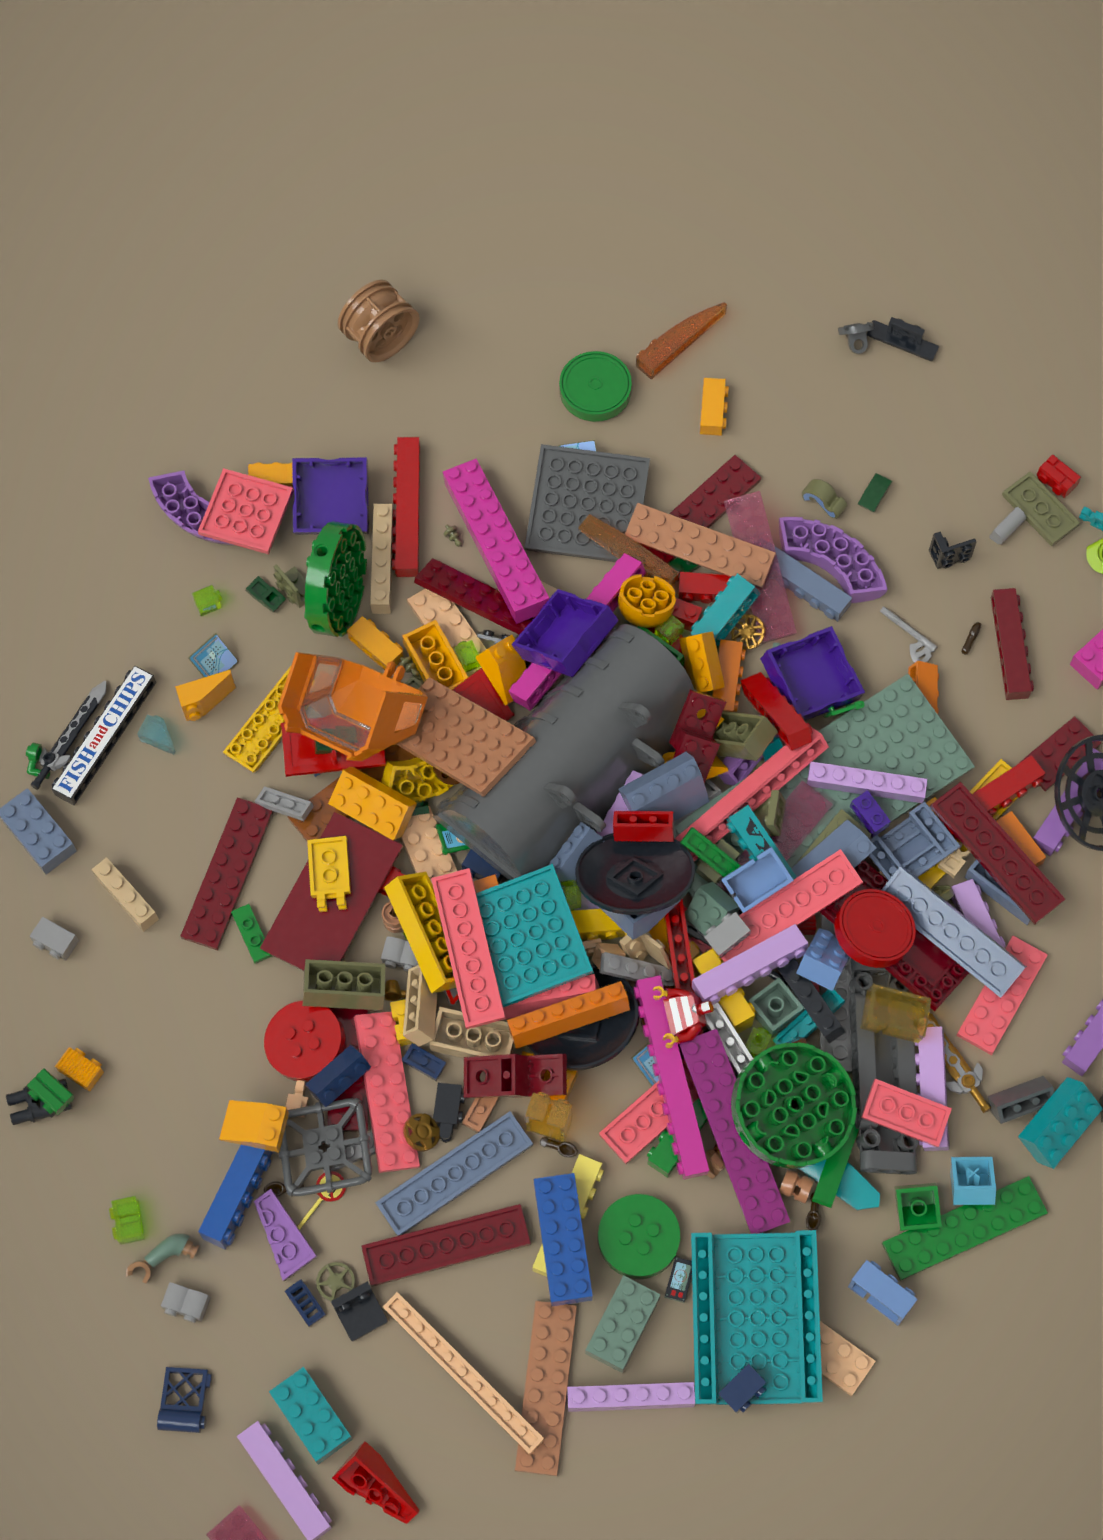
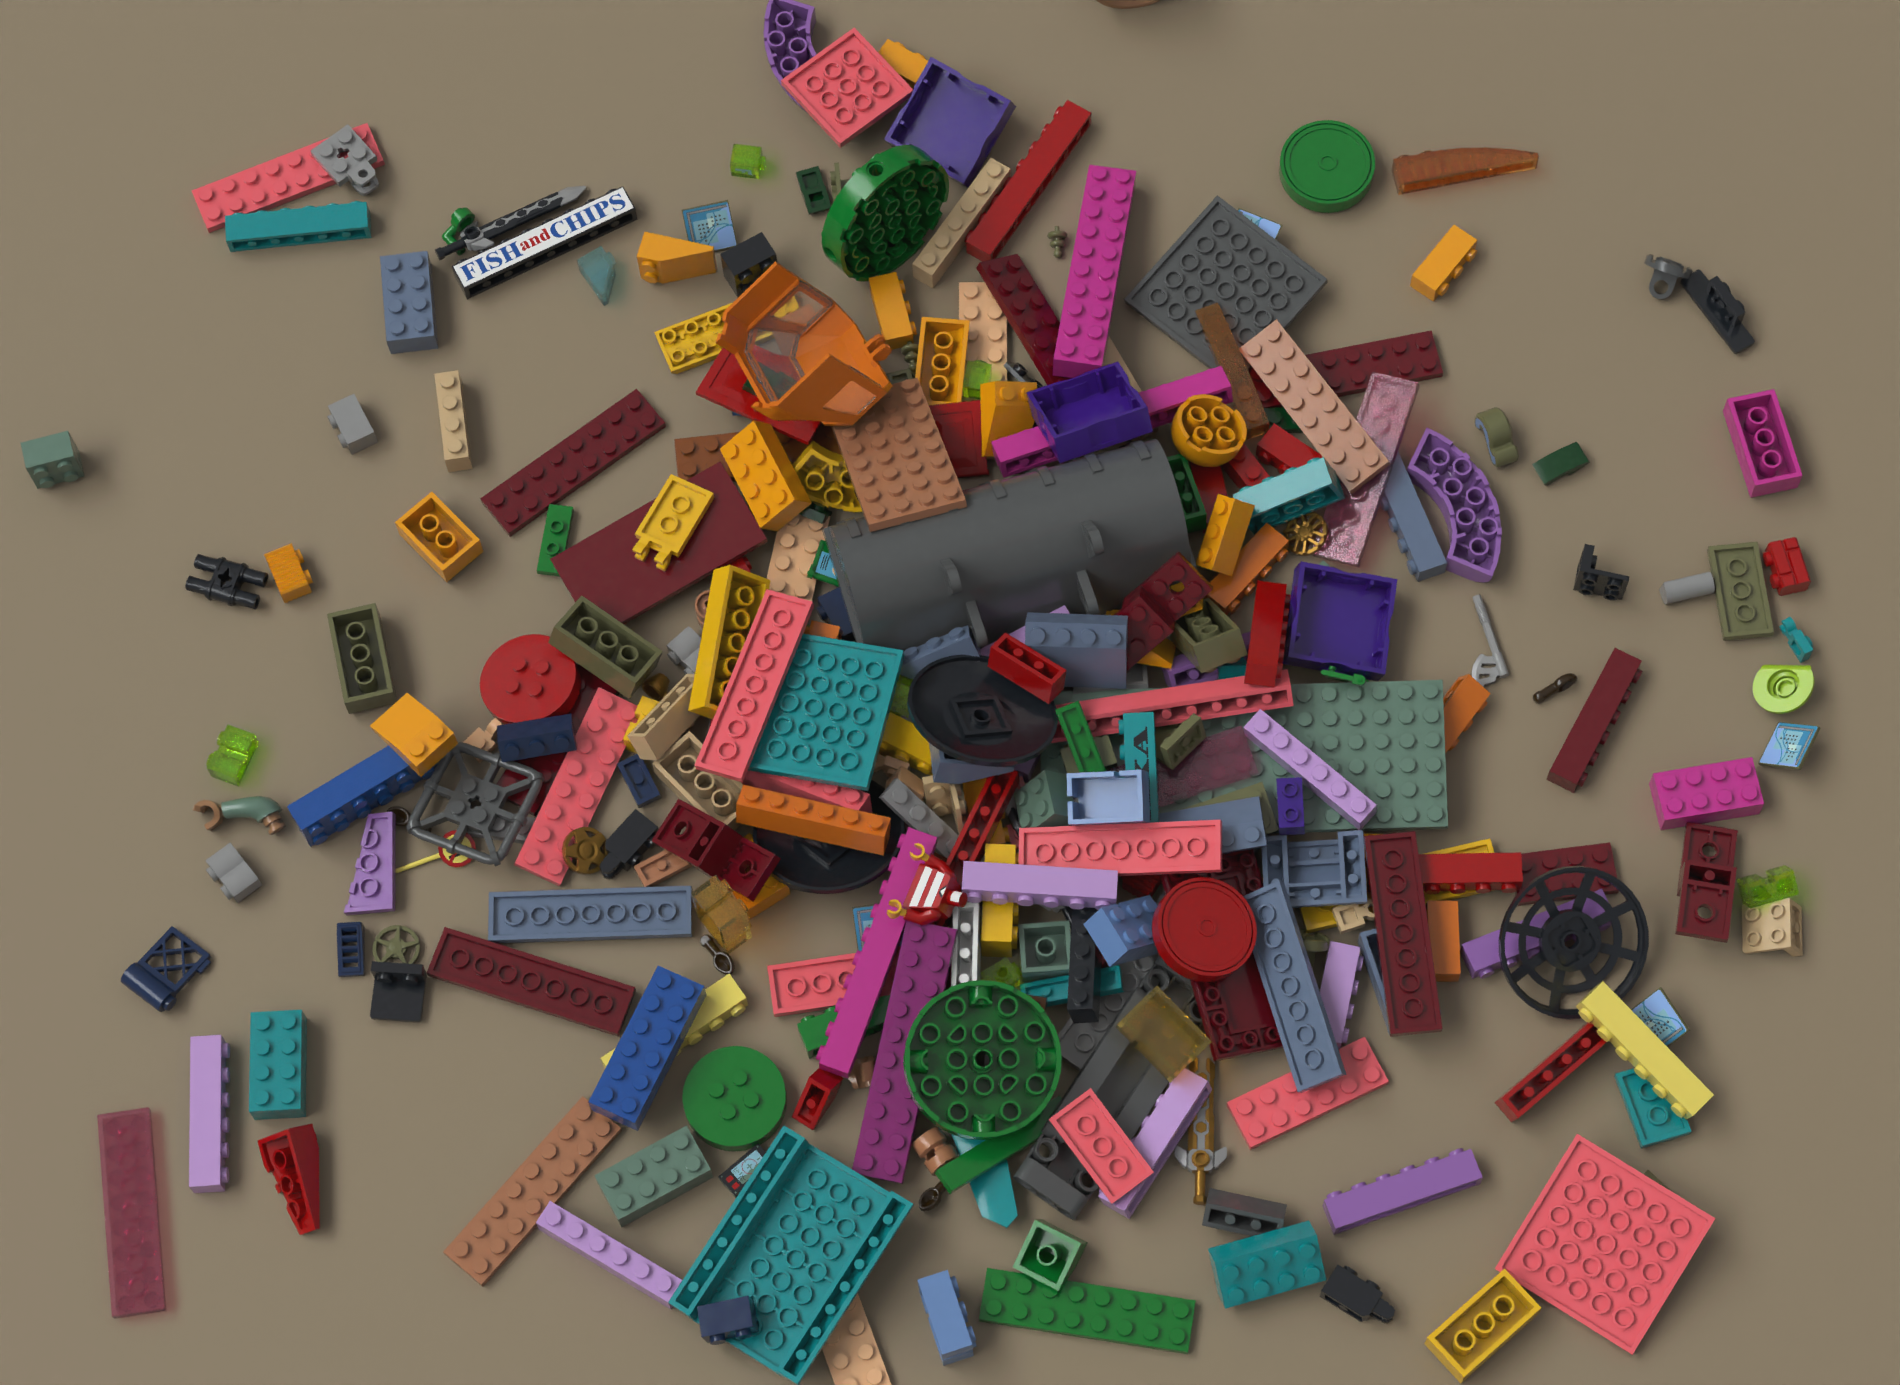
camera: 35 degrees right, 0 degrees up
green brick [27,1068,74,1116] -> none
light grey plate [255,786,314,821] -> none
light nougat plate [383,1292,545,1455] -> none
clear neon green brick [654,615,684,646] -> none
light grey brick [704,912,751,958] -> none
medium azure brick [950,1157,996,1205] -> none
none -> olive brick [327,603,397,714]
none -> light orange brick [395,492,484,582]
none -> black brick [720,232,777,297]
none -> red slope [792,1068,844,1130]
none -> dark pink brick [1723,389,1803,498]

